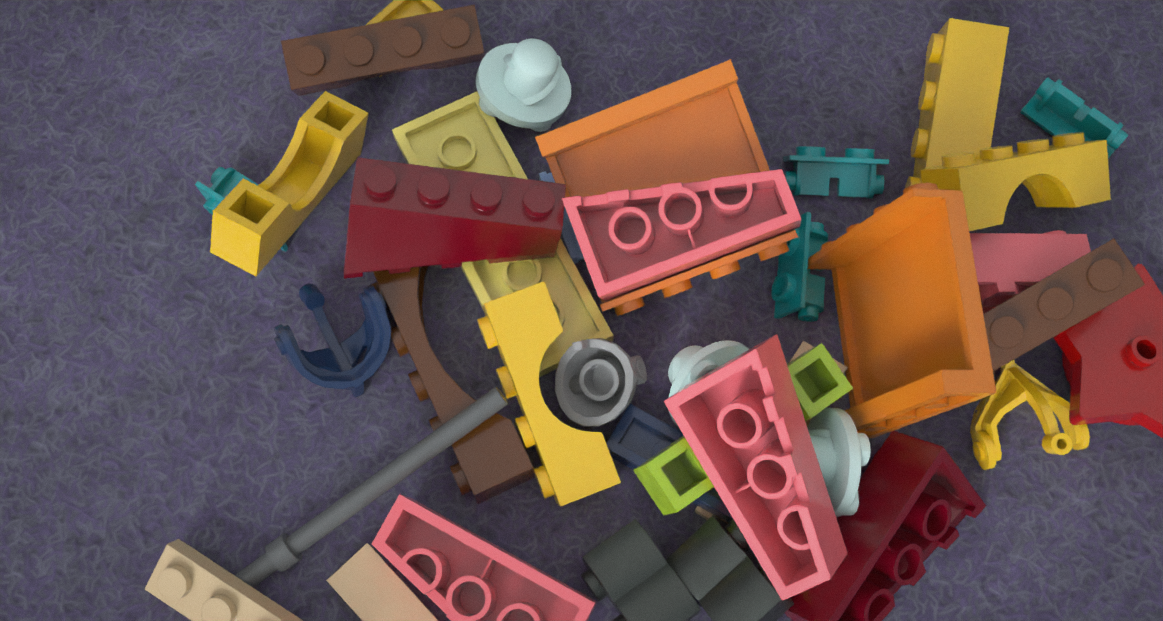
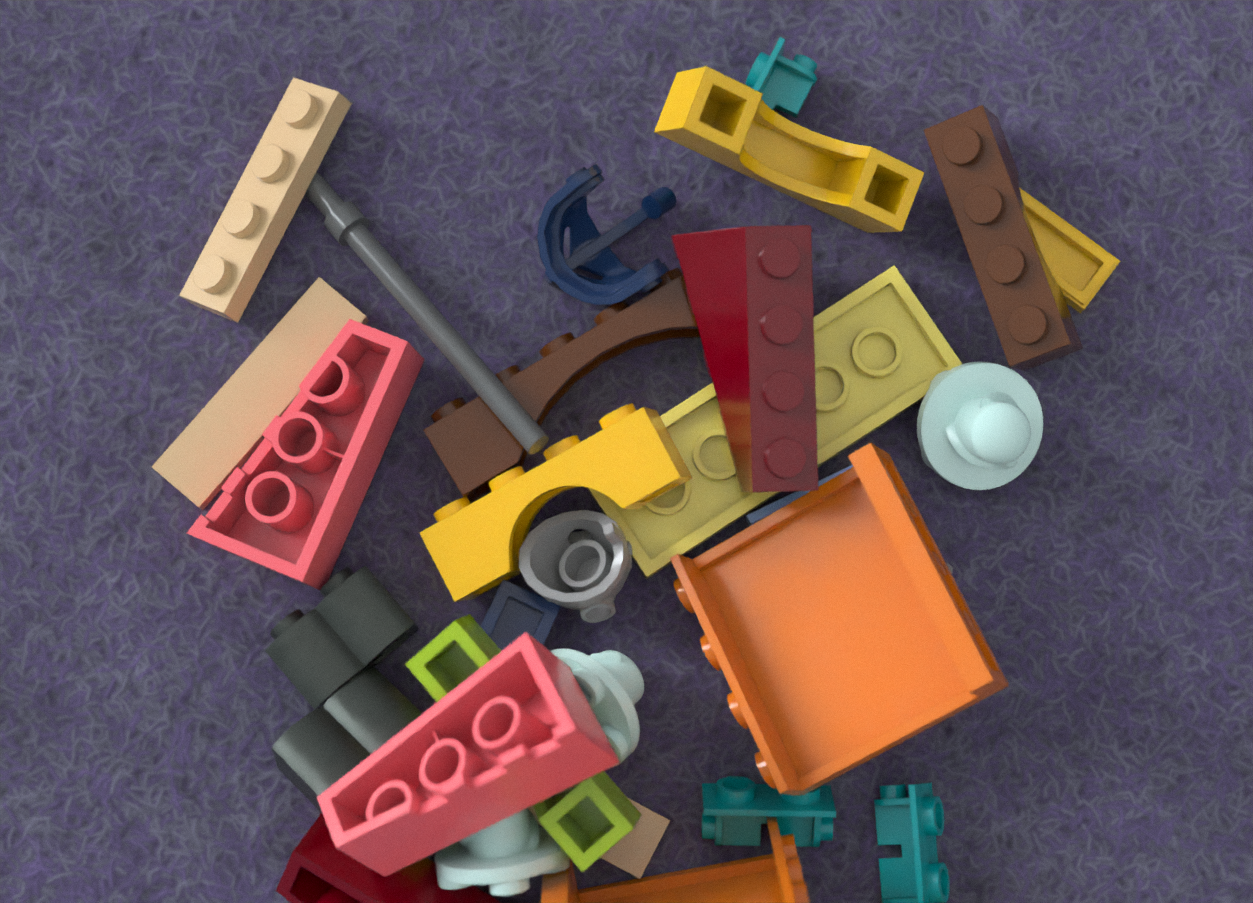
camera: 85 degrees right, 10 degrees up
coral wedge [562,169,802,301] -> none

